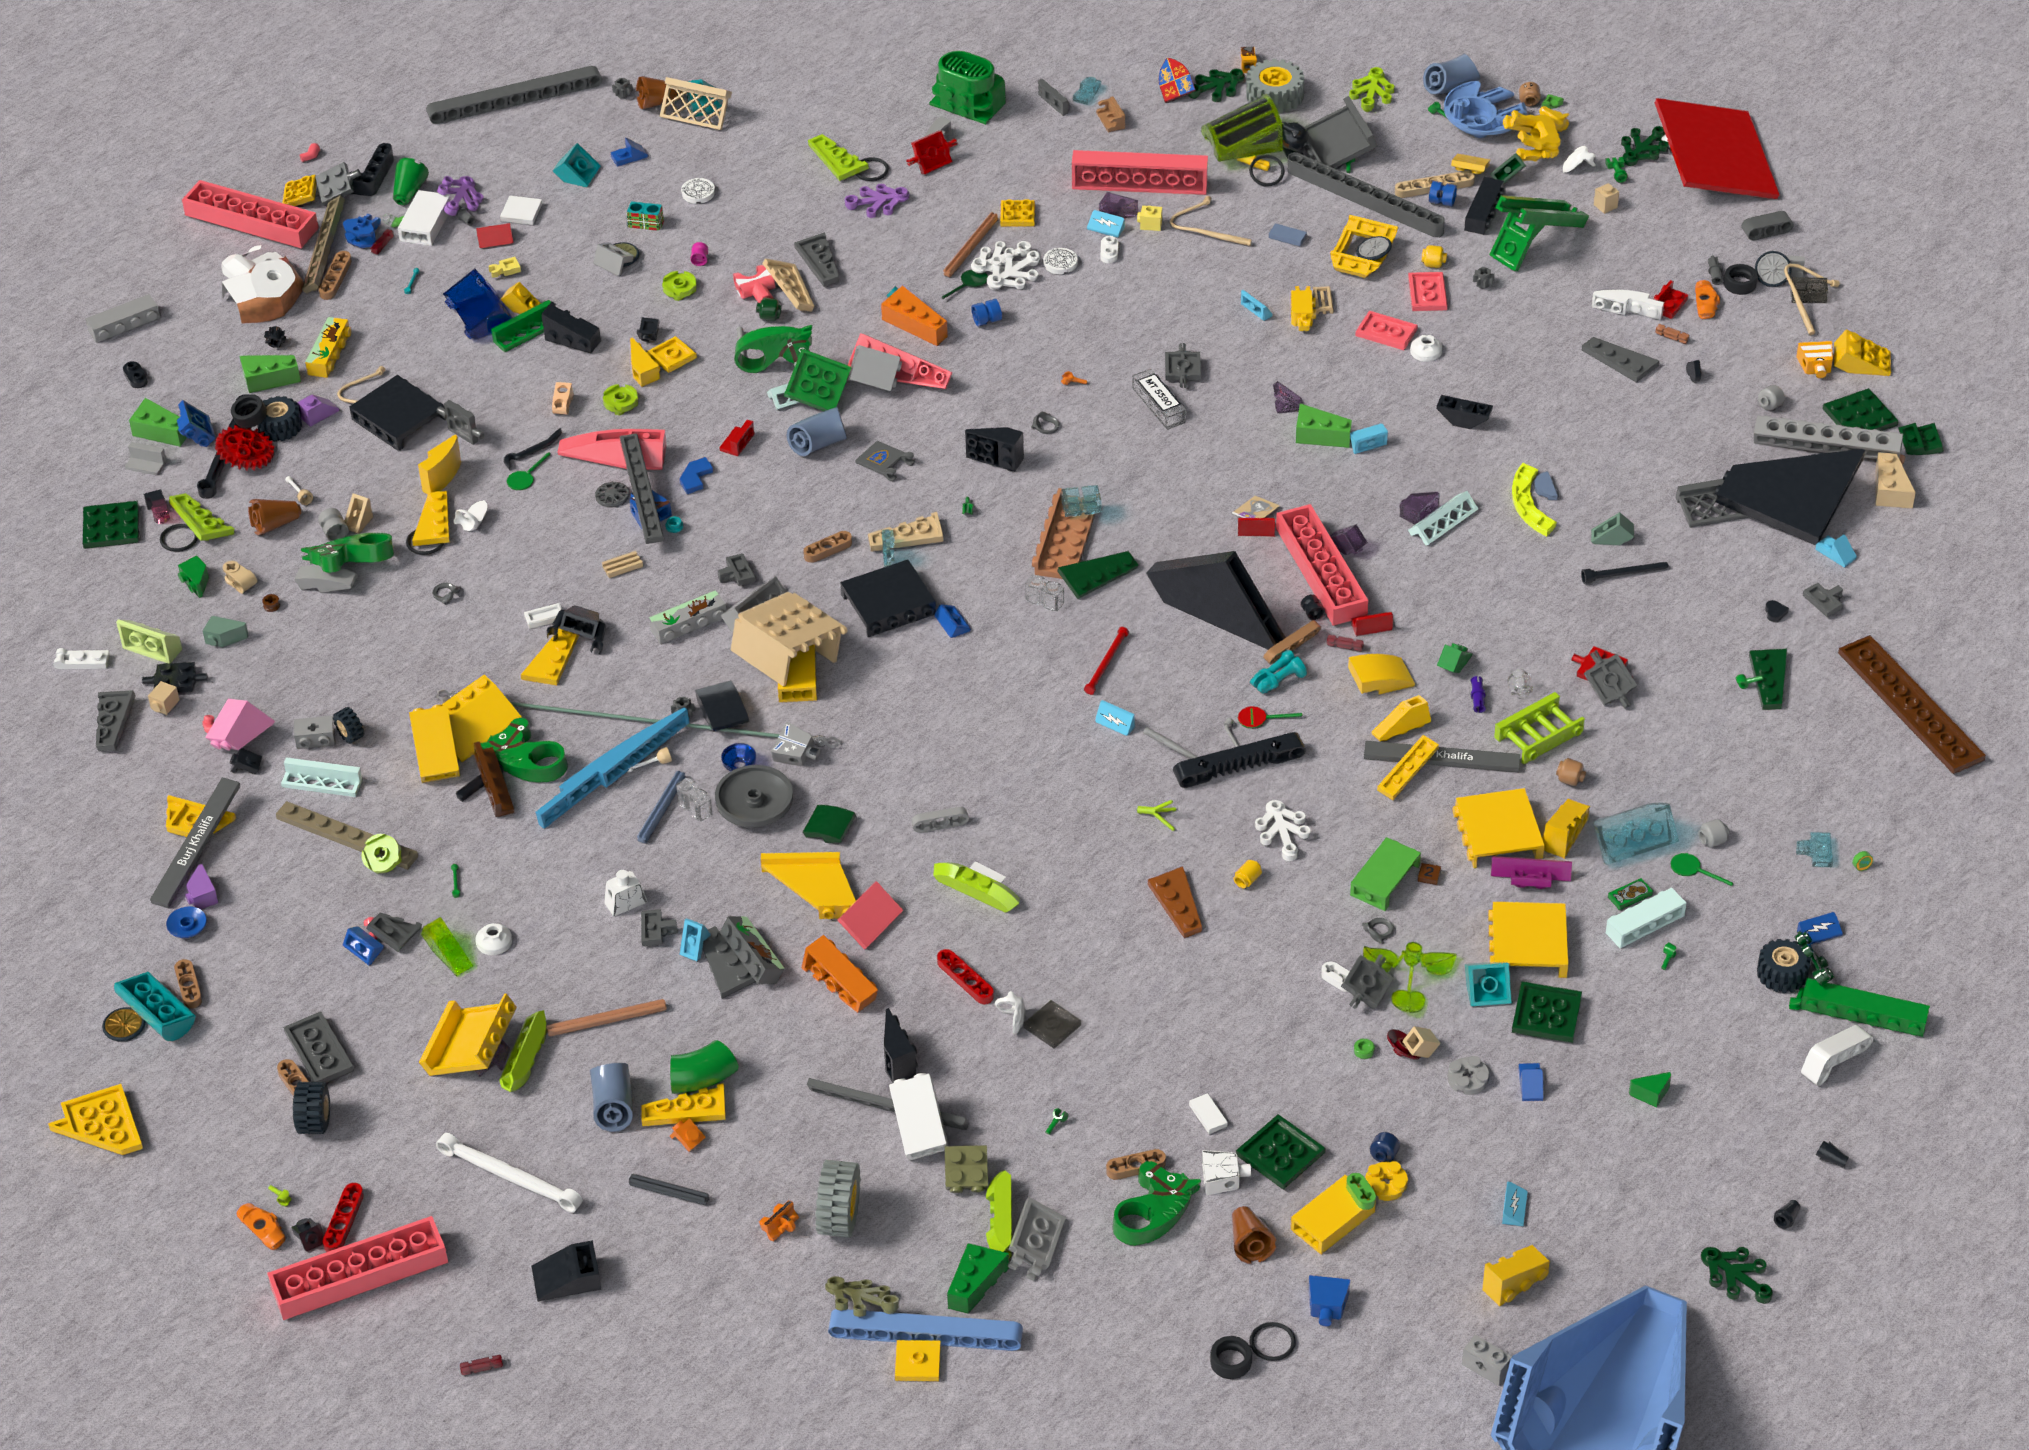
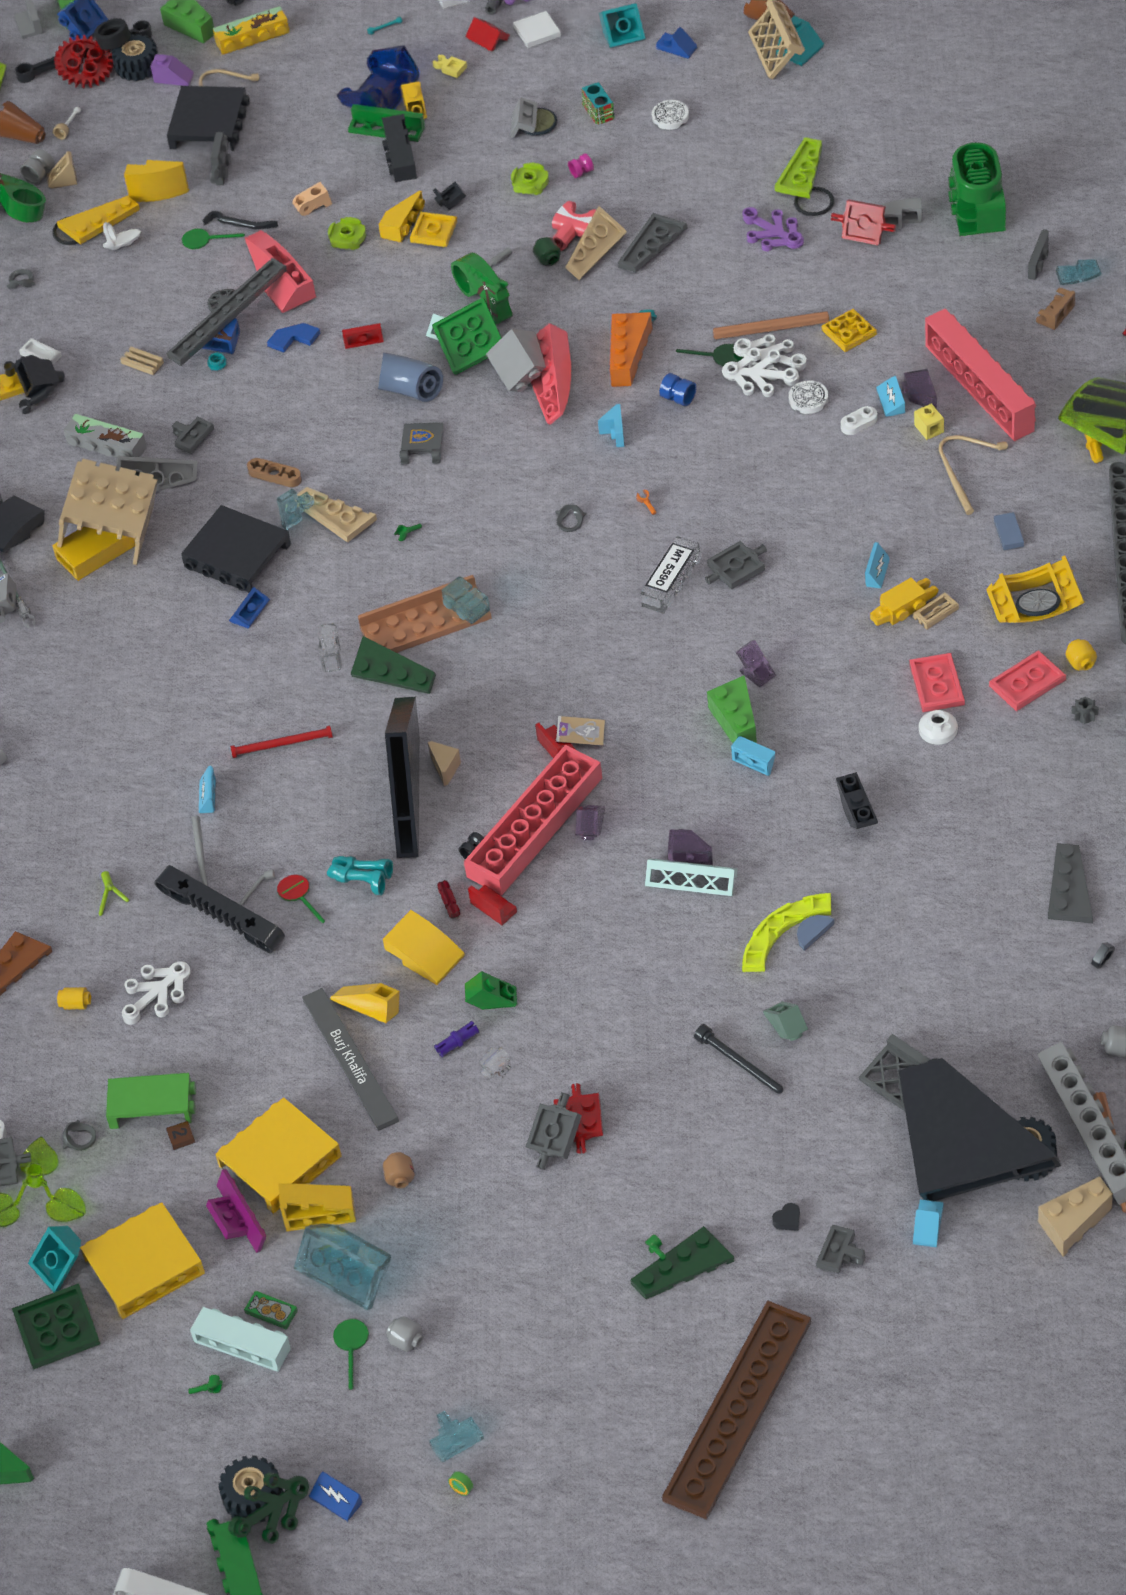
camera: 60 degrees right, 5 degrees up
black slope [965,427,1024,472] -> none
black tyre [1249,155,1285,186] -> none
medium nougat beam [1263,620,1321,665] -> none
yellow plate [1377,735,1439,800] -> none
lime fence [1494,692,1585,765] -> none
none -> medium azure slope [598,404,624,447]

